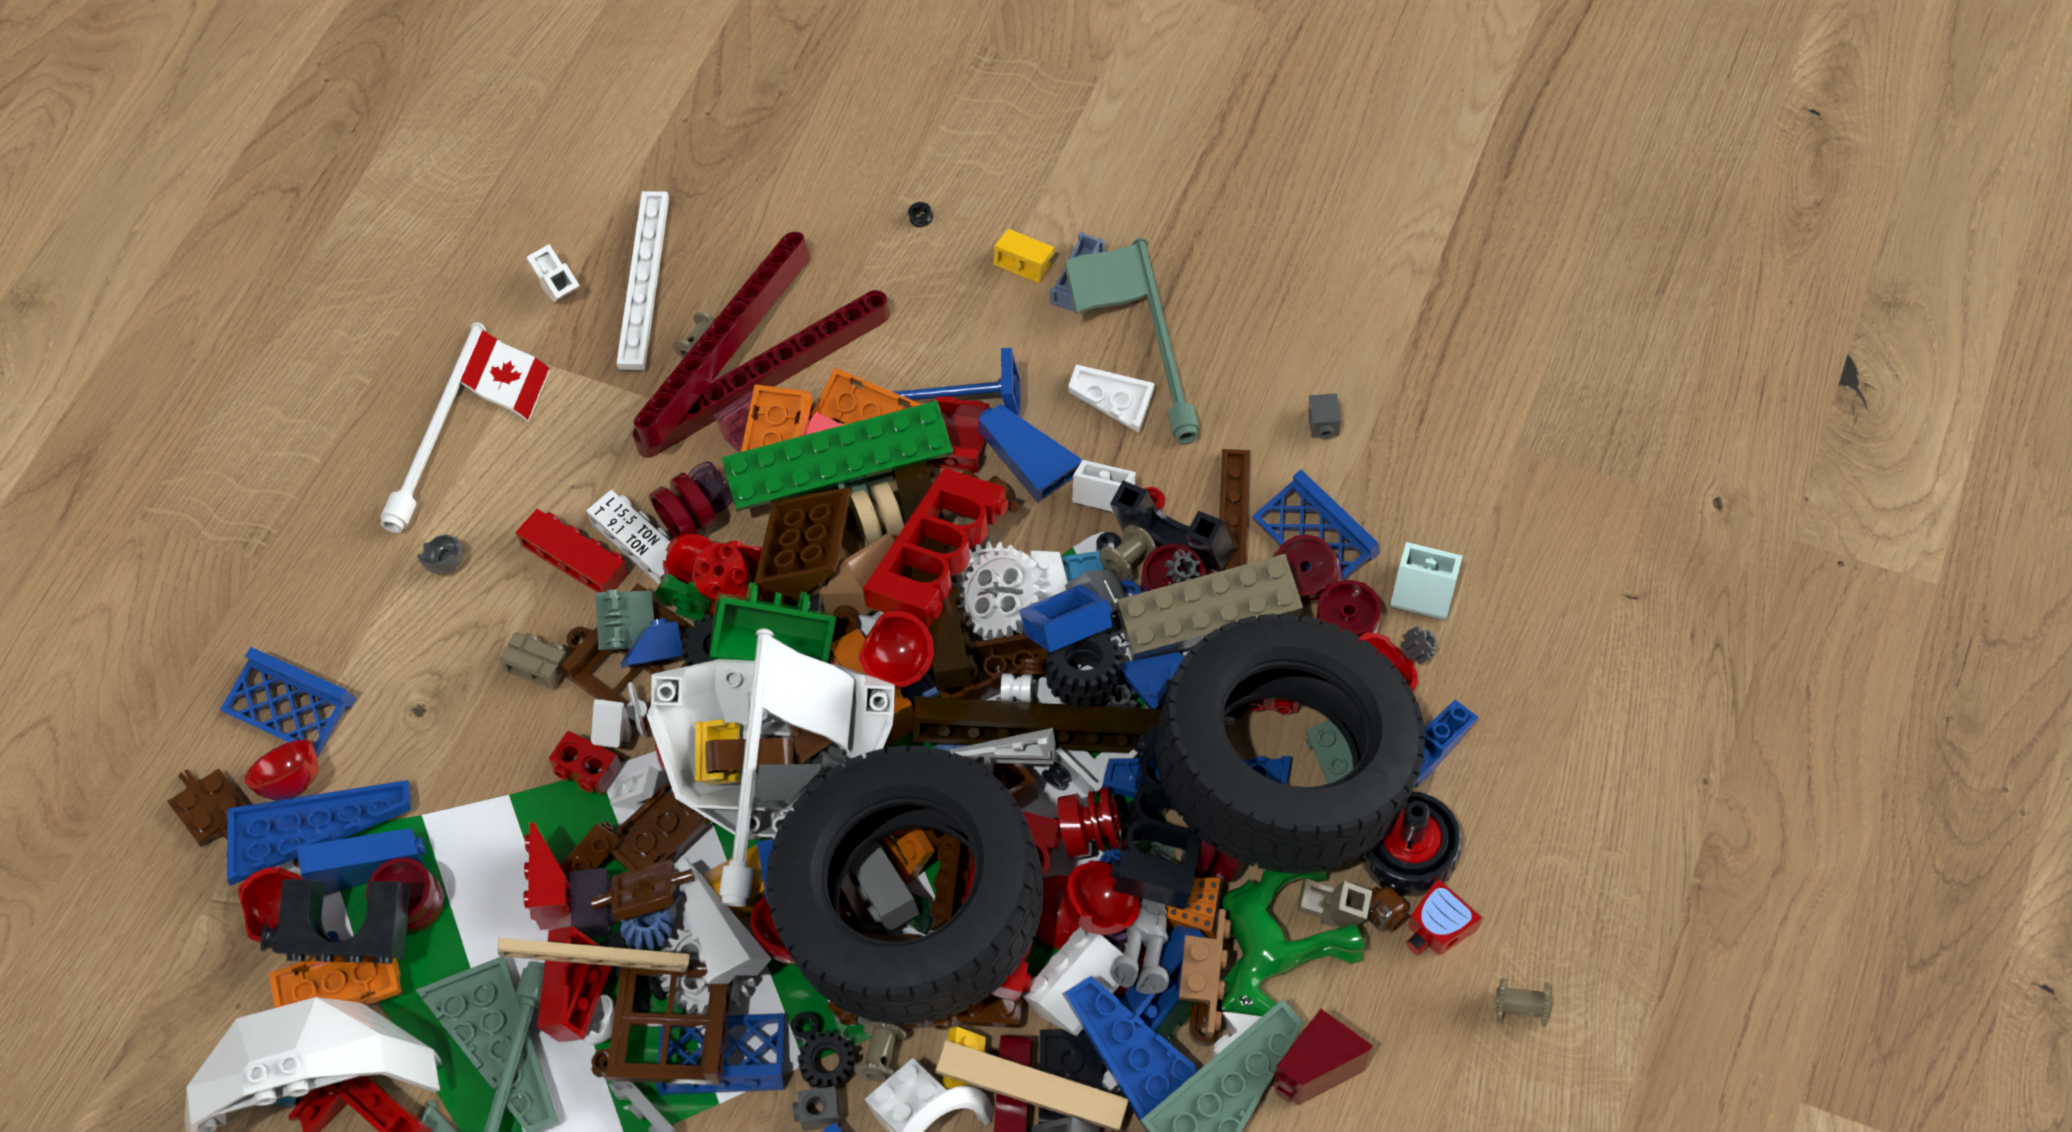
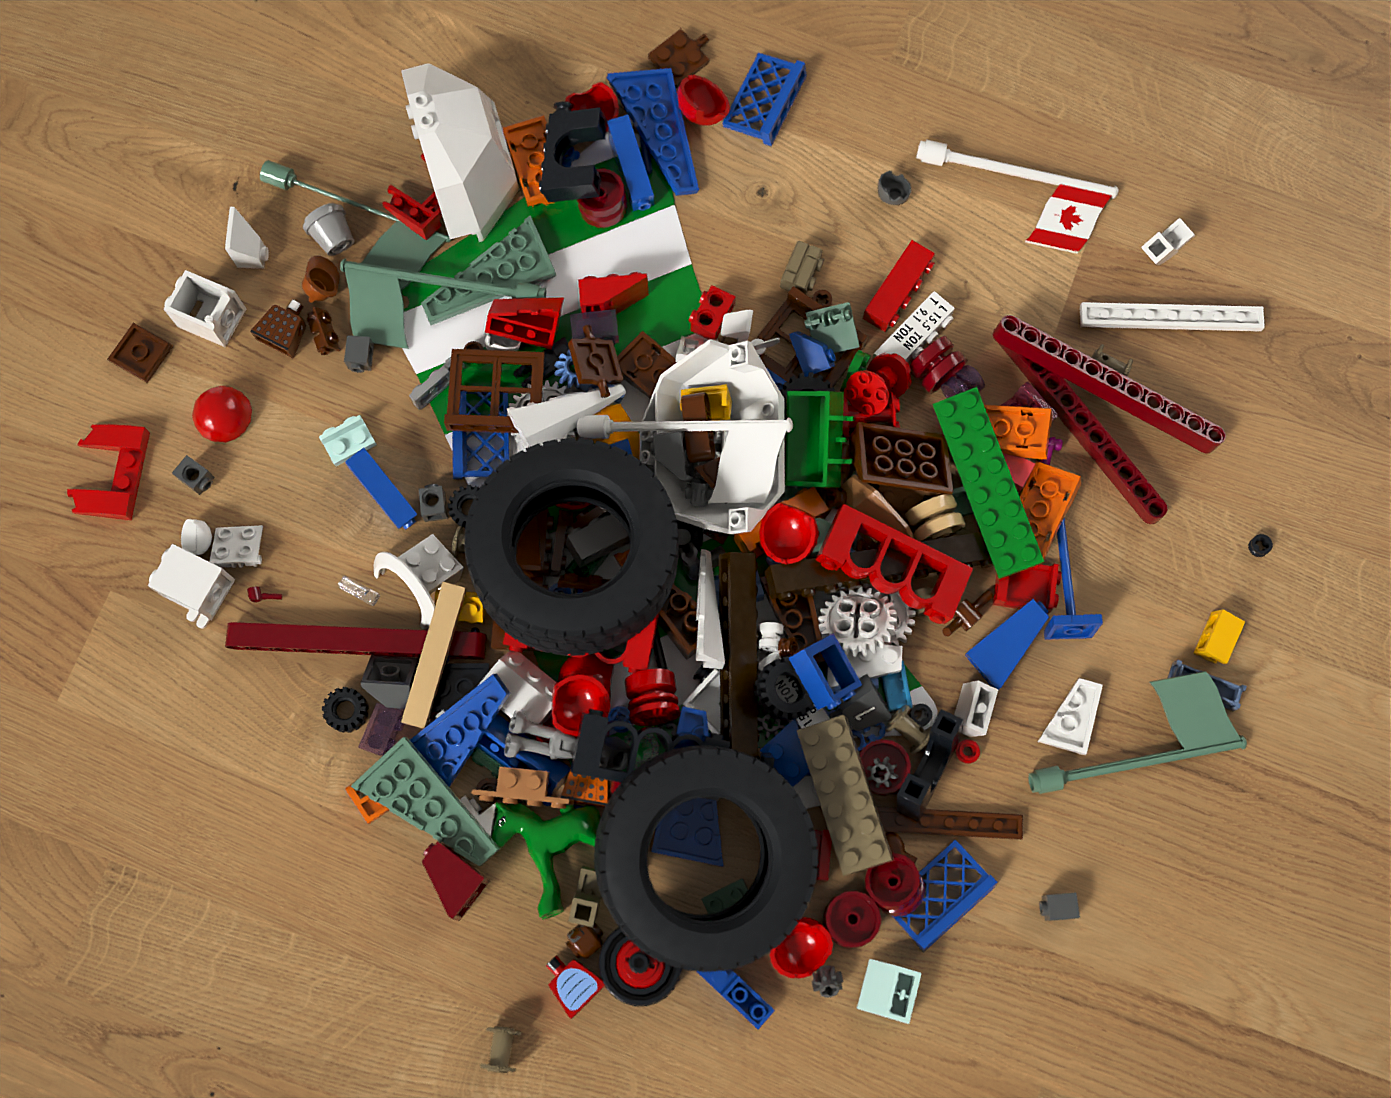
camera: 85 degrees right, 15 degrees up
tan tile [497,938,690,972] -> none
reddish brown hinge [560,821,621,883] -> none

